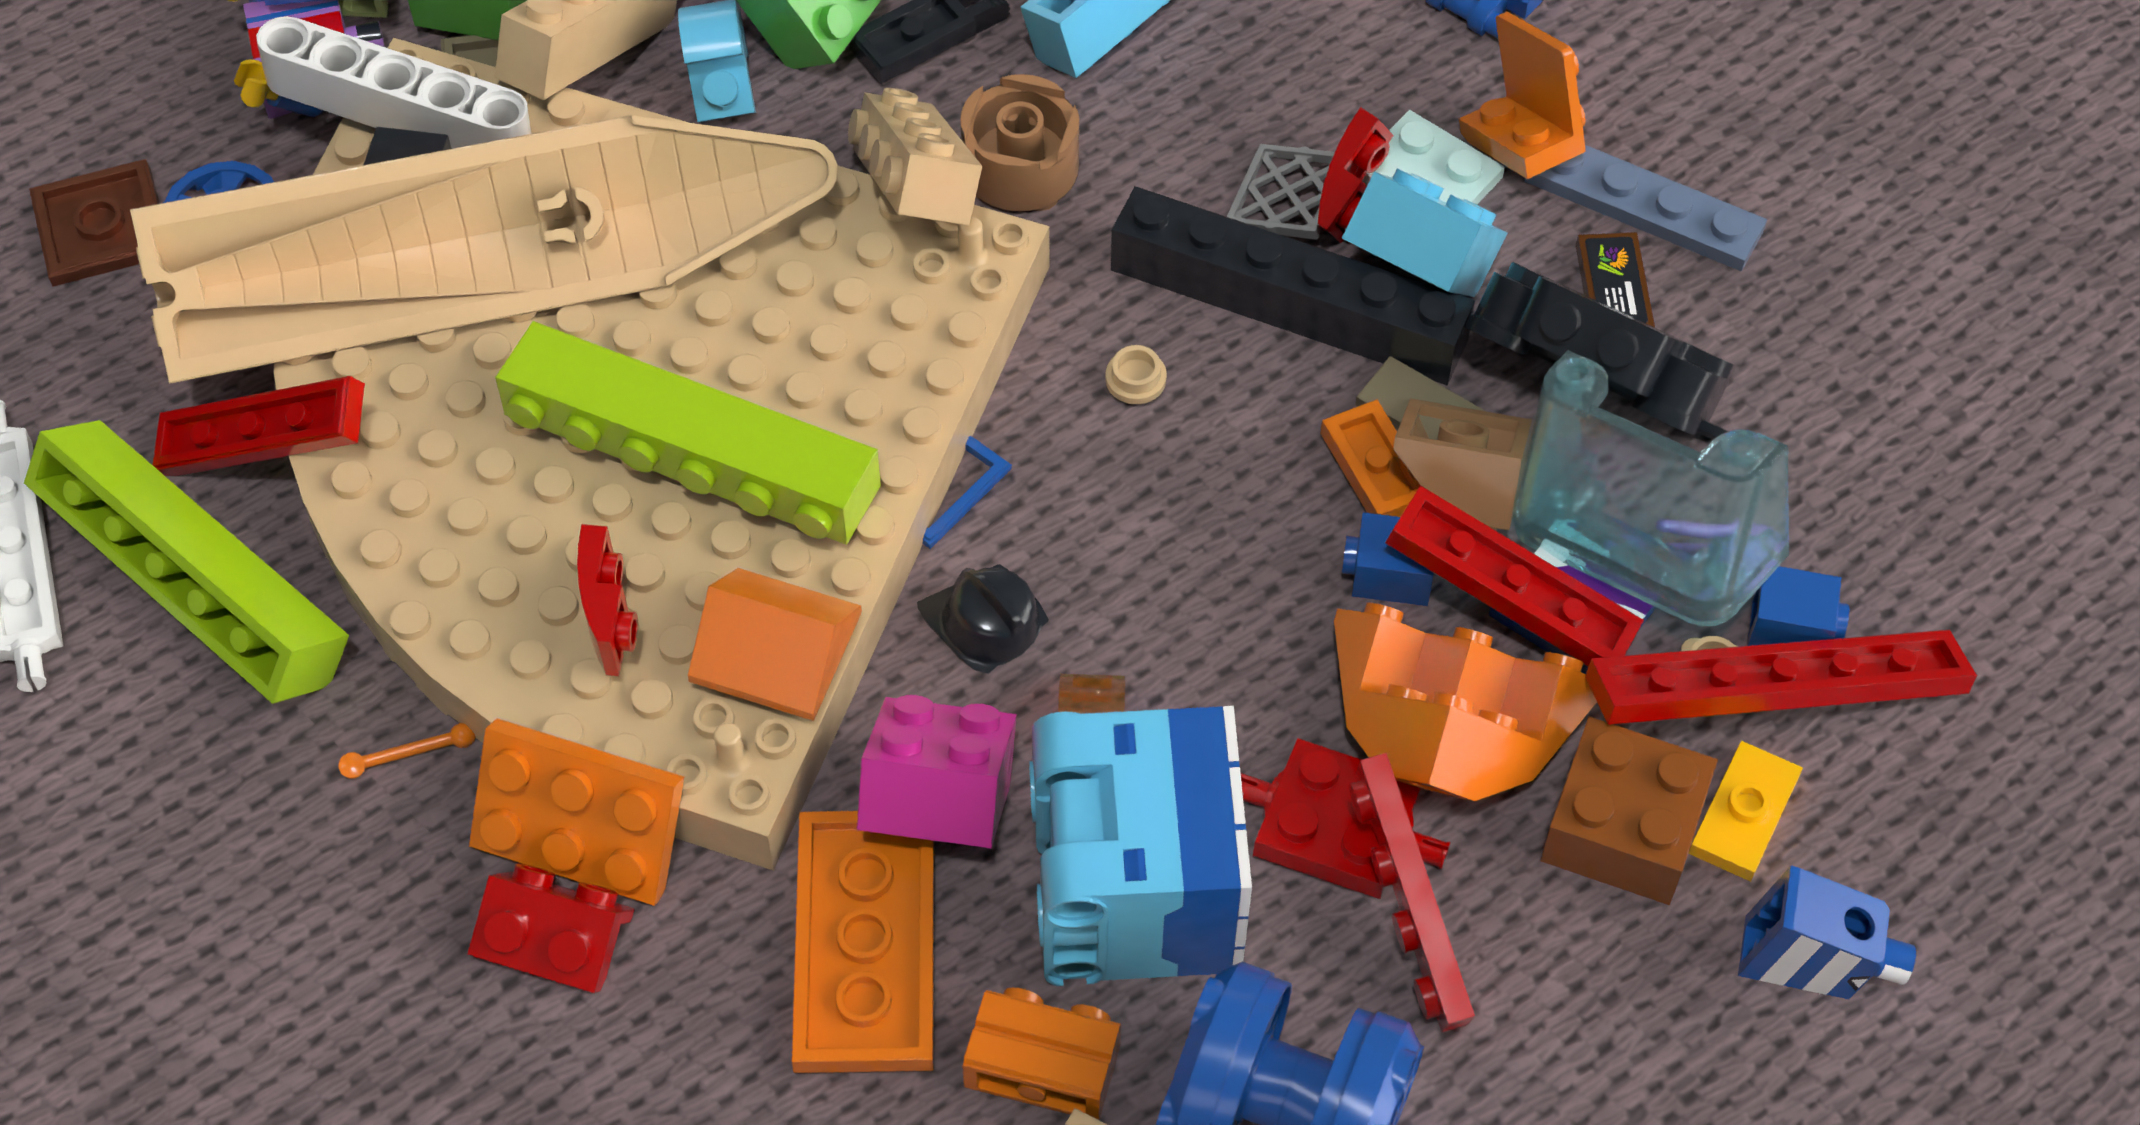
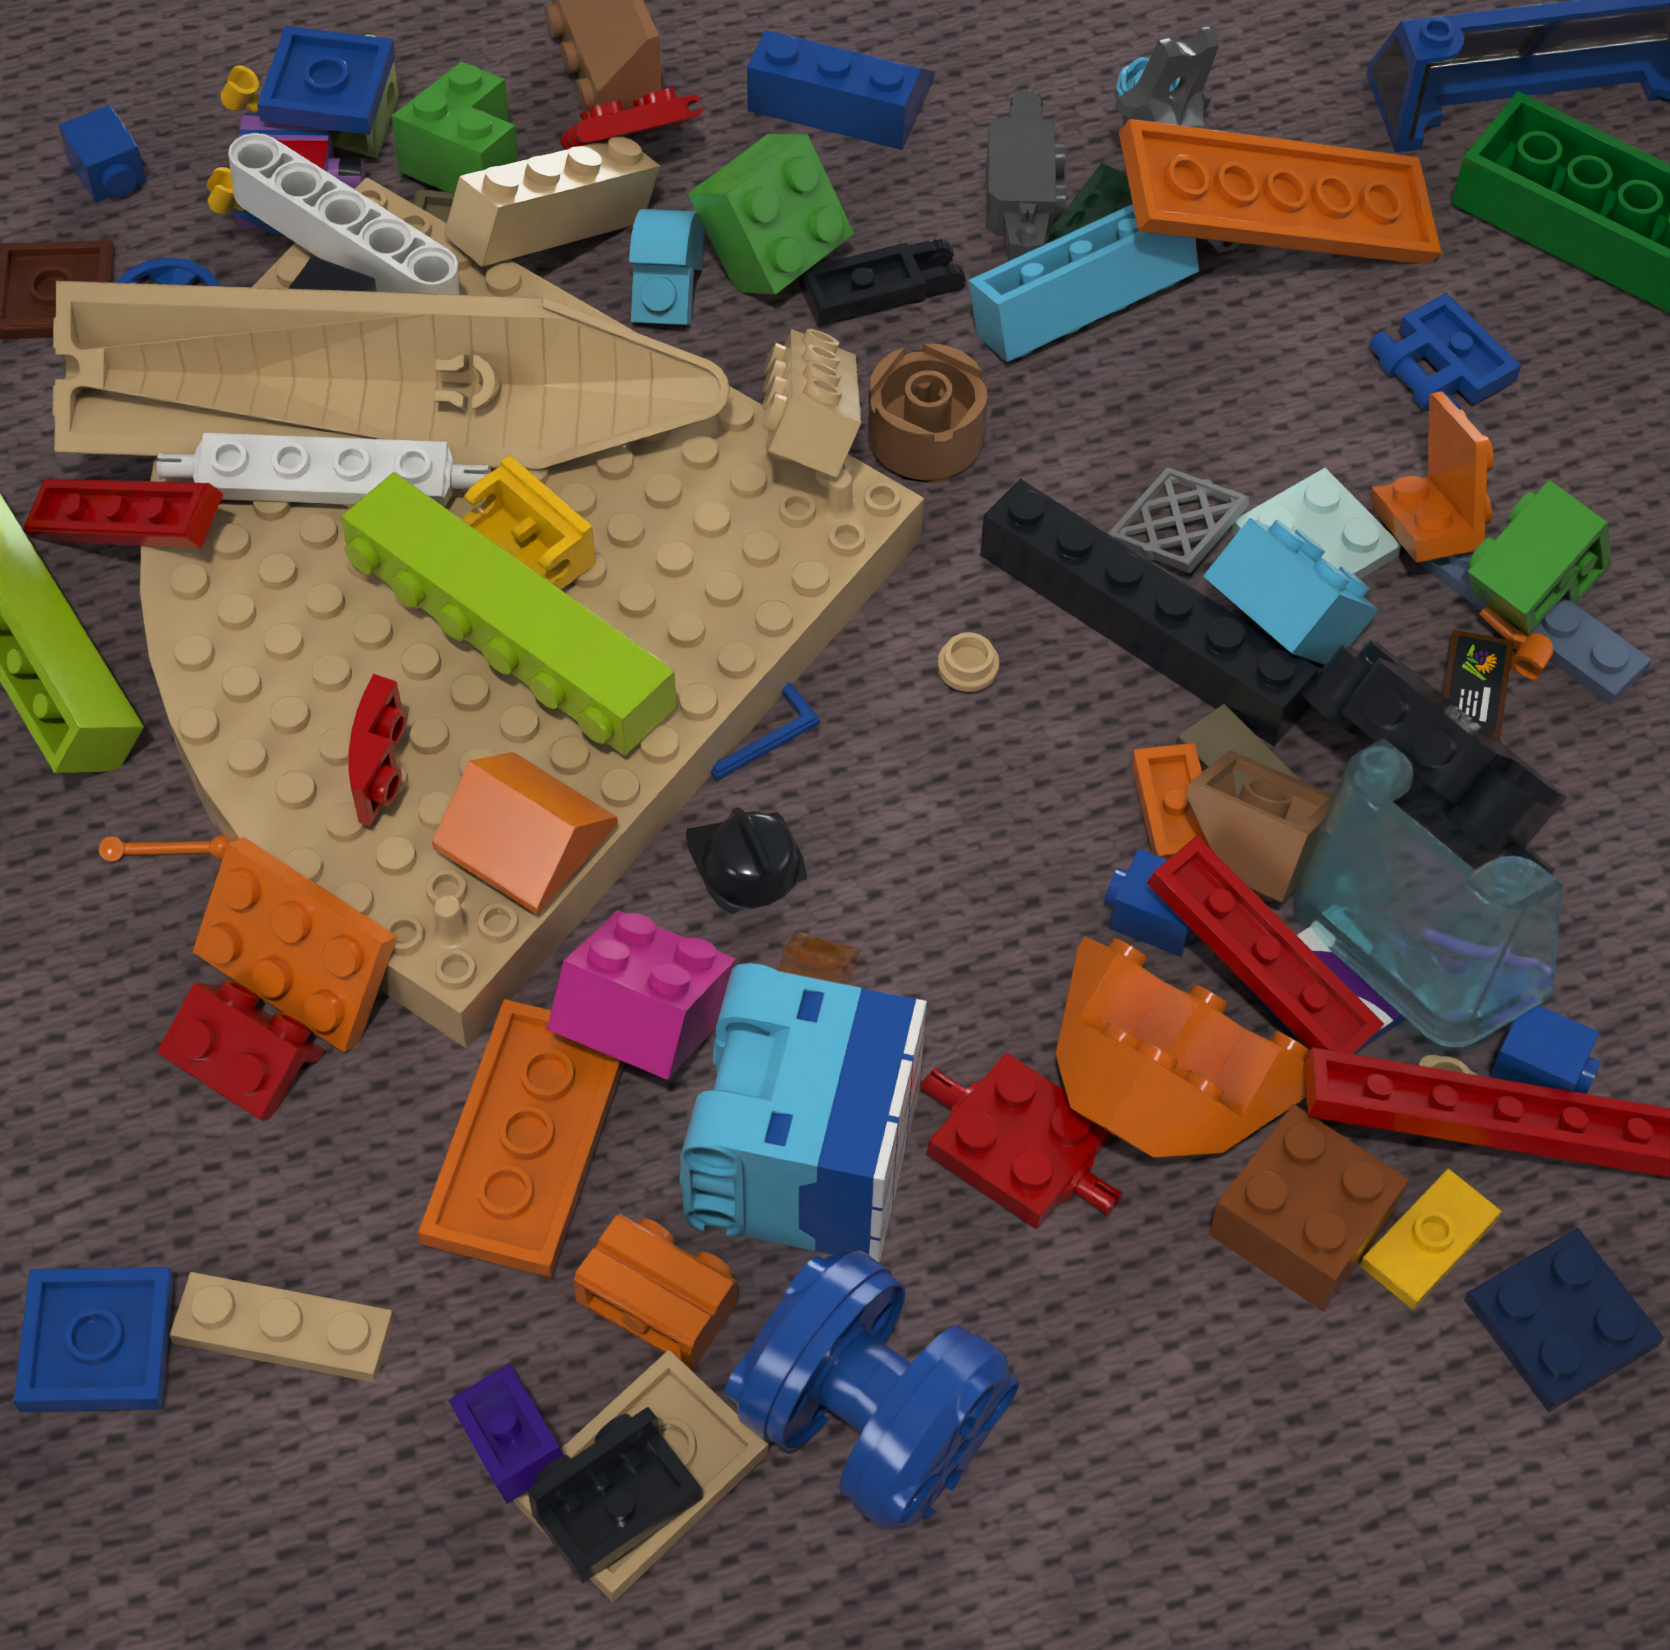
camera: 15 degrees right, 0 degrees up
red slope [1318,107,1394,243] -> none
plate [1349,753,1475,1032] -> none
blue torso [1738,865,1916,999] -> none
none -> blue brick [59,105,147,203]
none -> white plate [157,433,491,507]
none -> yellow hinge [461,455,595,590]
none -> dark blue plate [1464,1228,1664,1413]
none -> bright green brick [1468,480,1612,634]
none -> orange hand [1479,604,1553,681]

